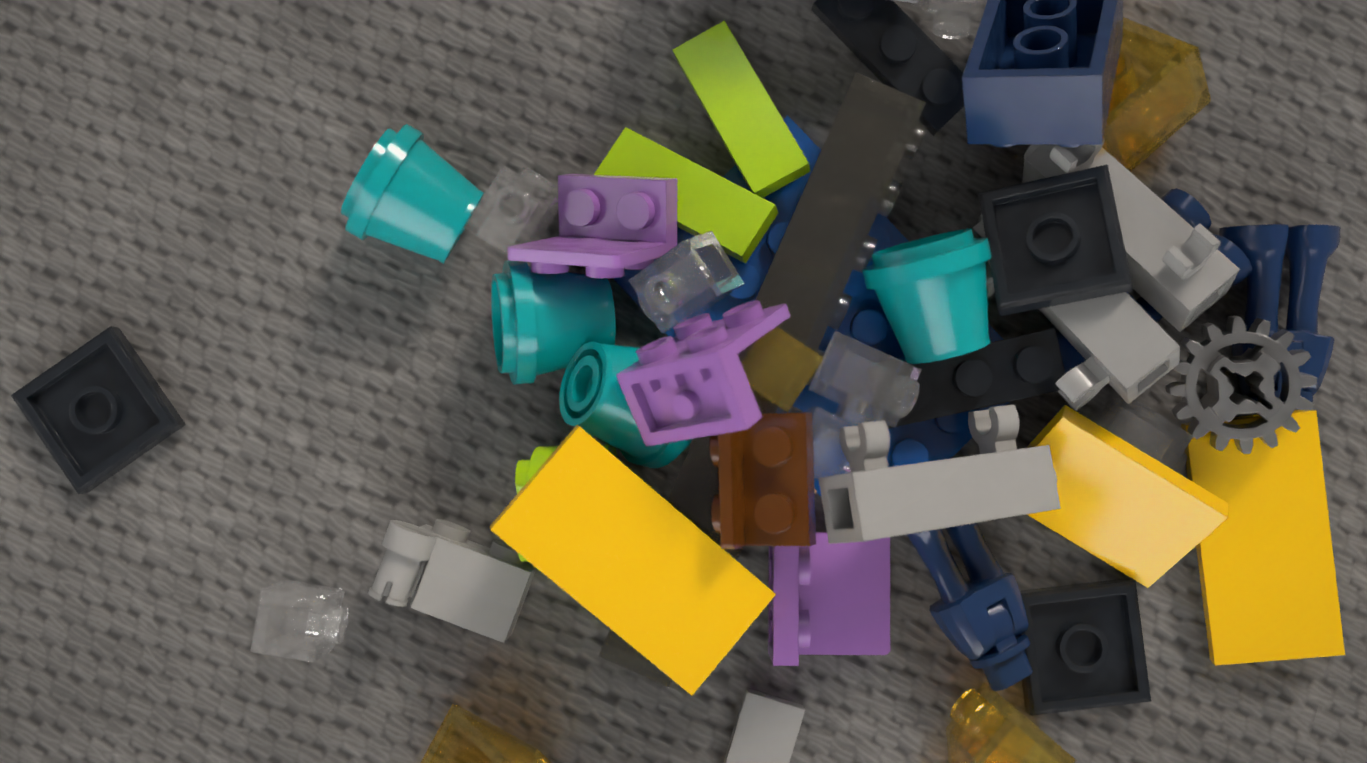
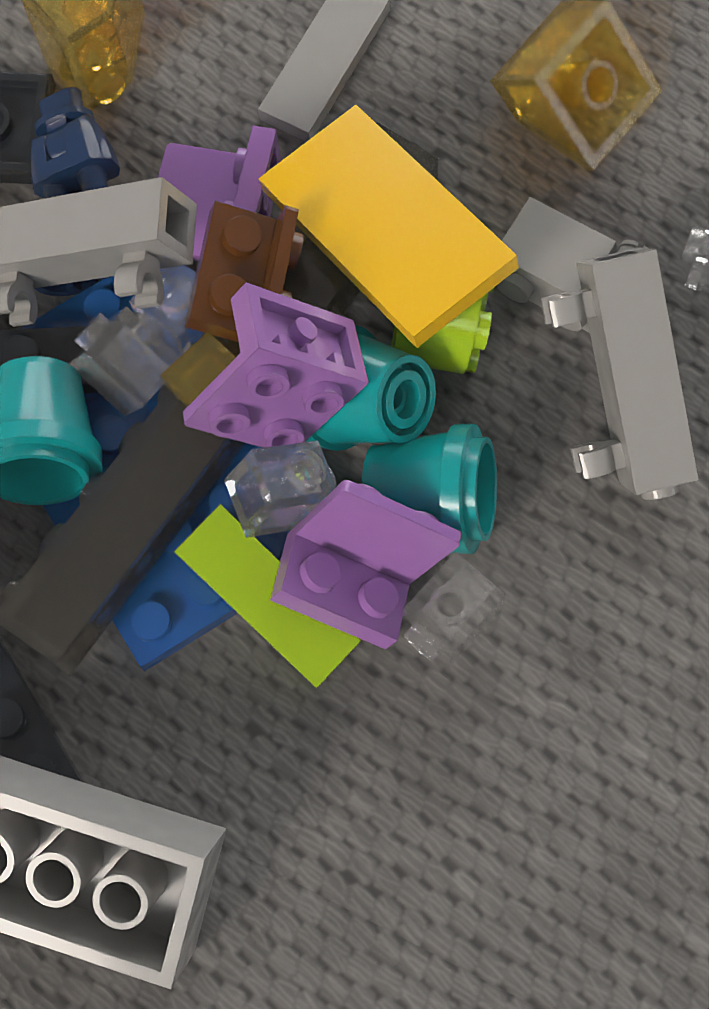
camera: 160 degrees left, 15 degrees down
teal piece [341,124,484,264] -> none
lime tile [672,20,811,198] -> none
none -> light grey brick [540,247,699,500]

